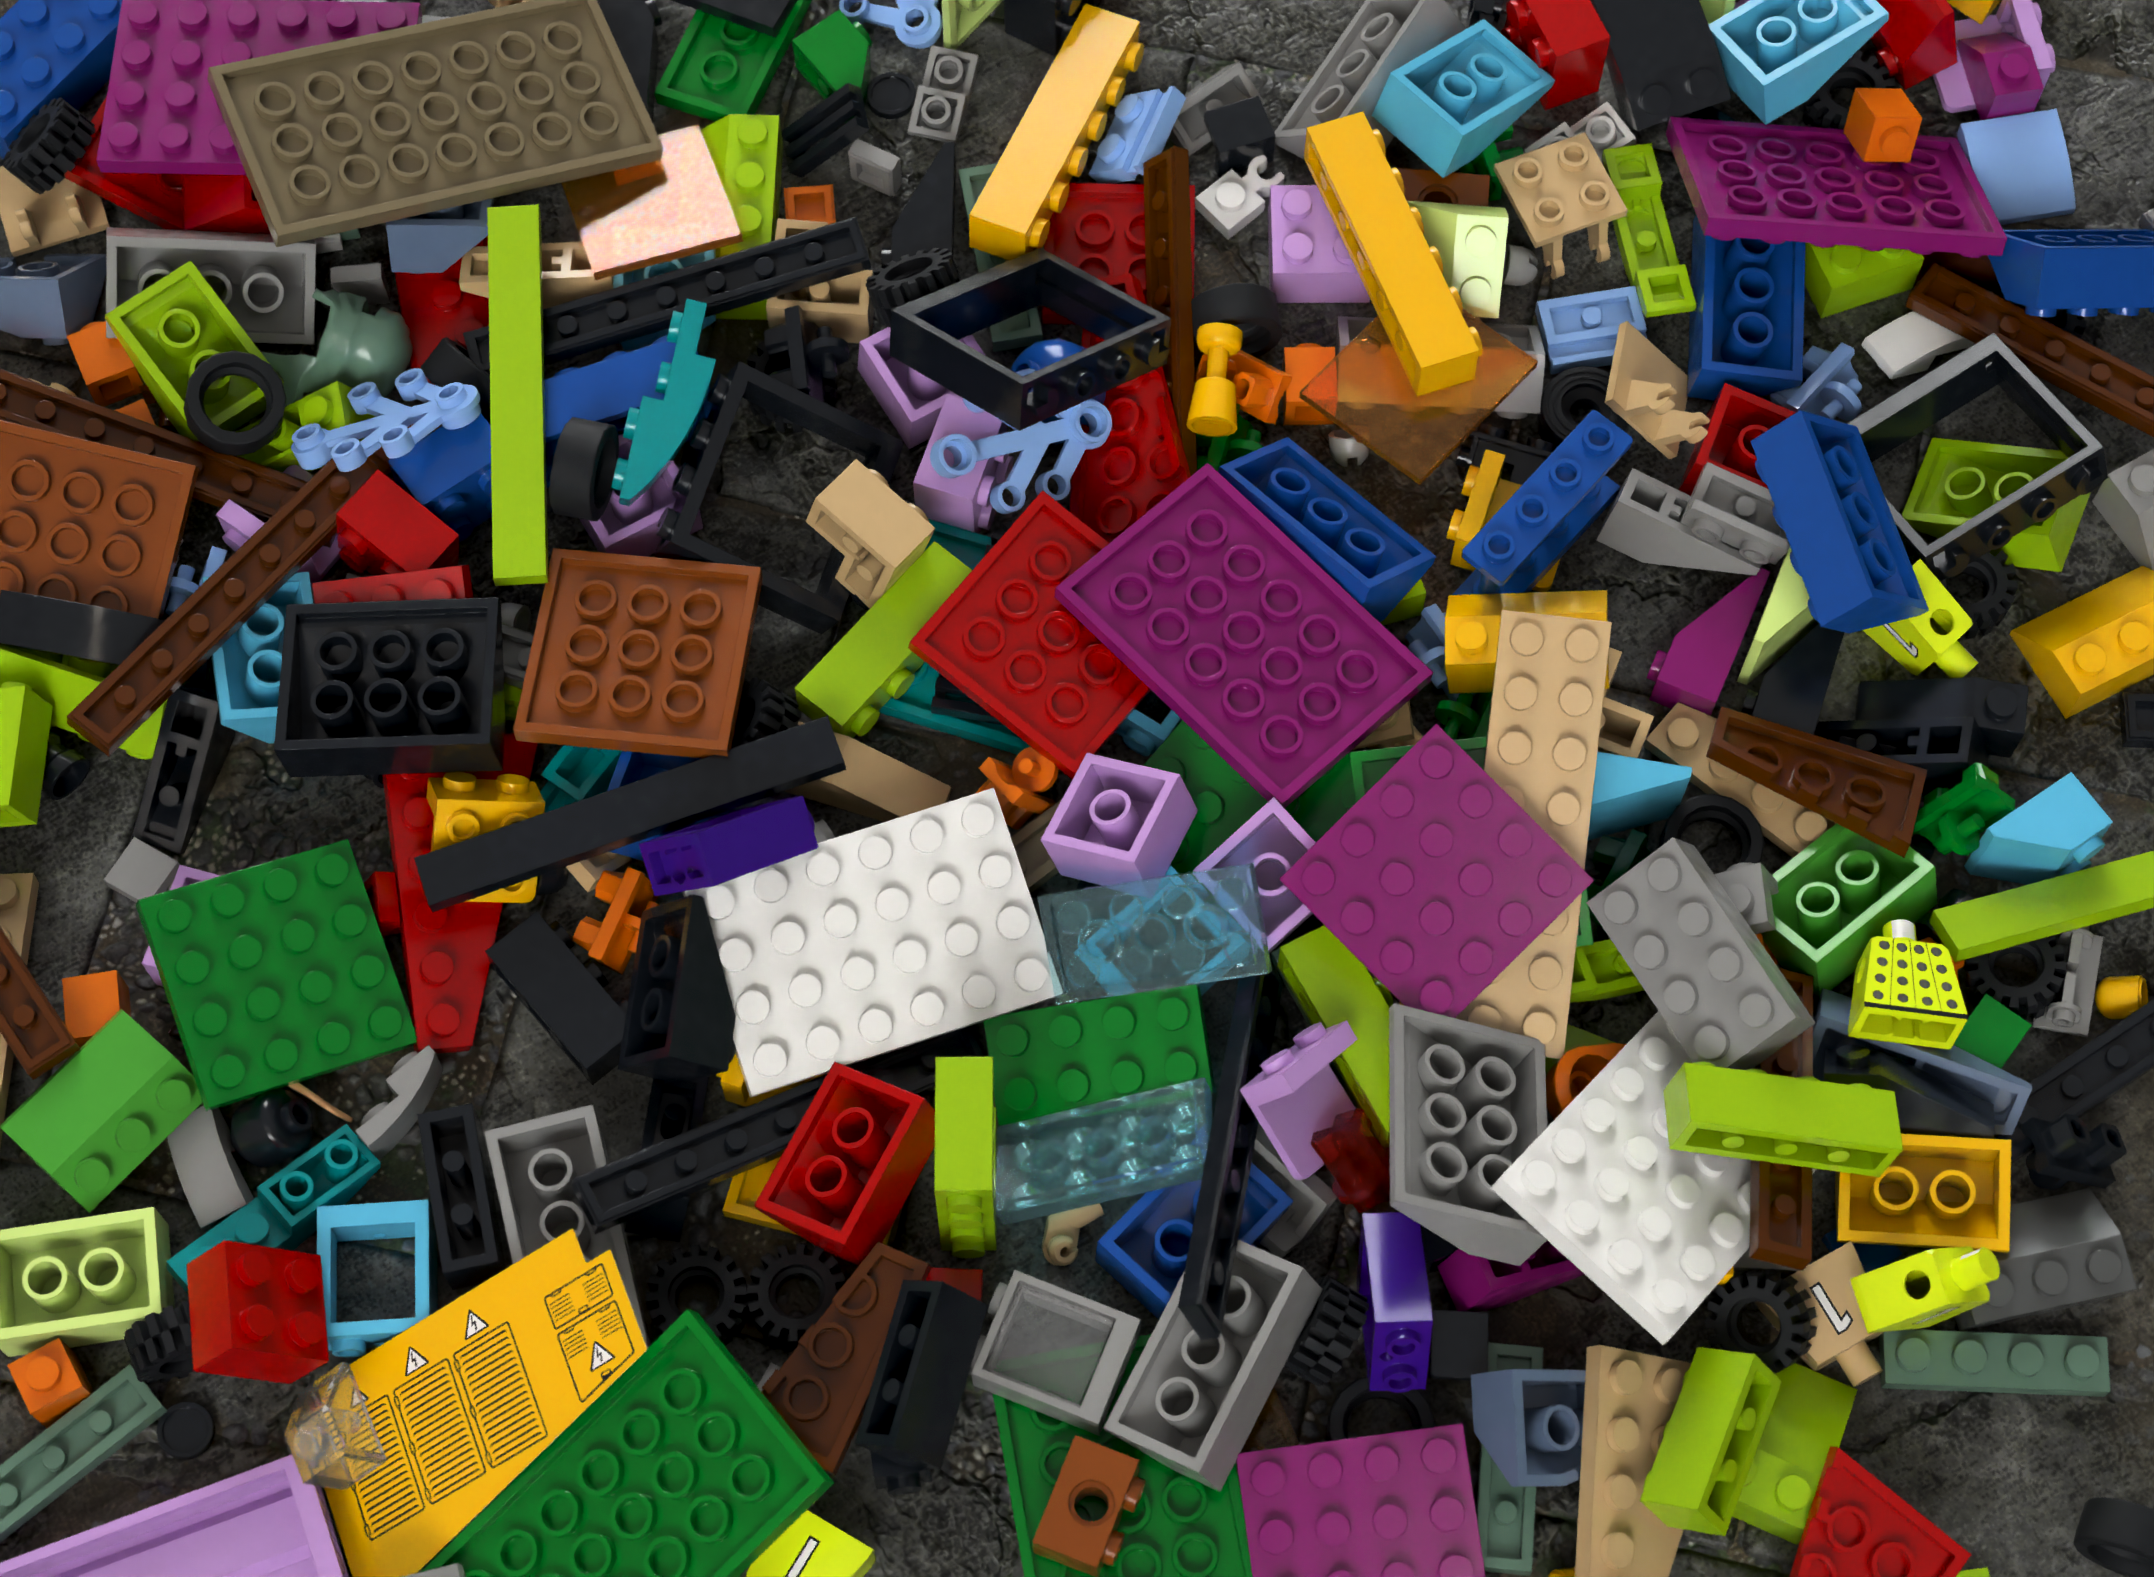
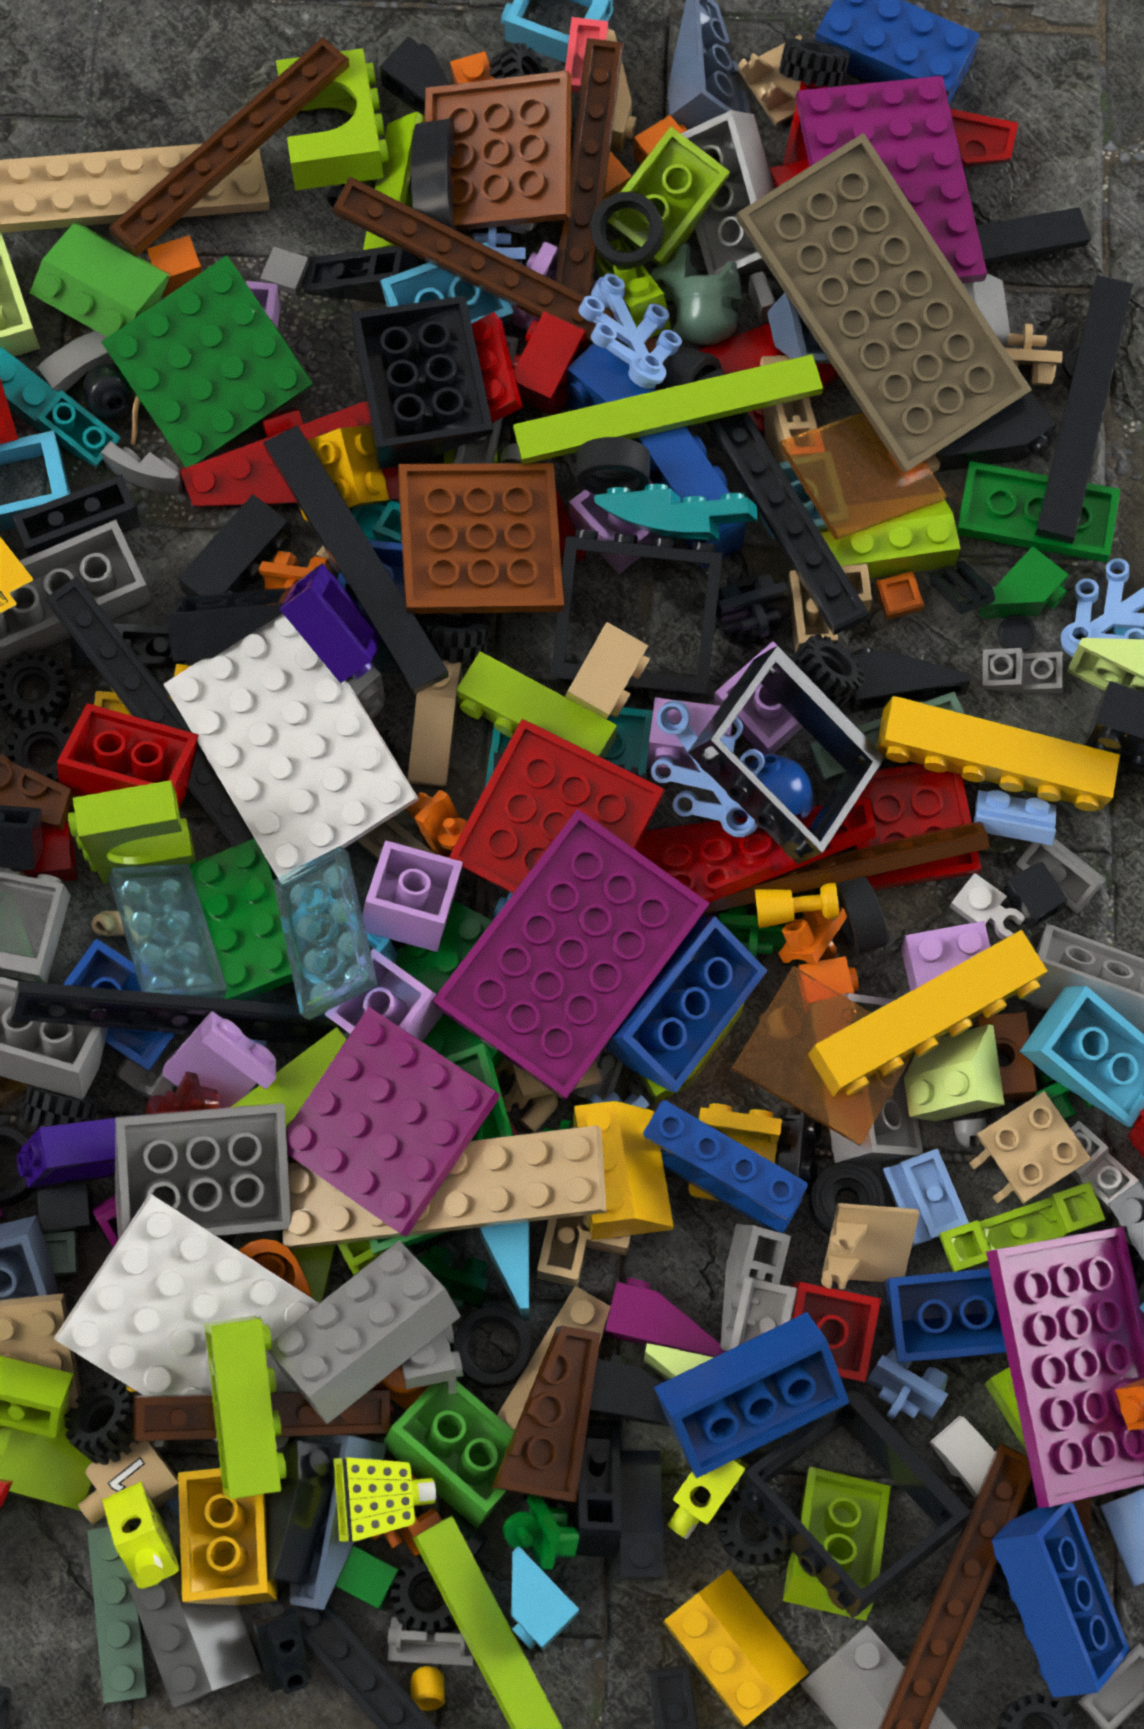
camera: 80 degrees right, 5 degrees up
light grey tile [848,139,902,197] -> none

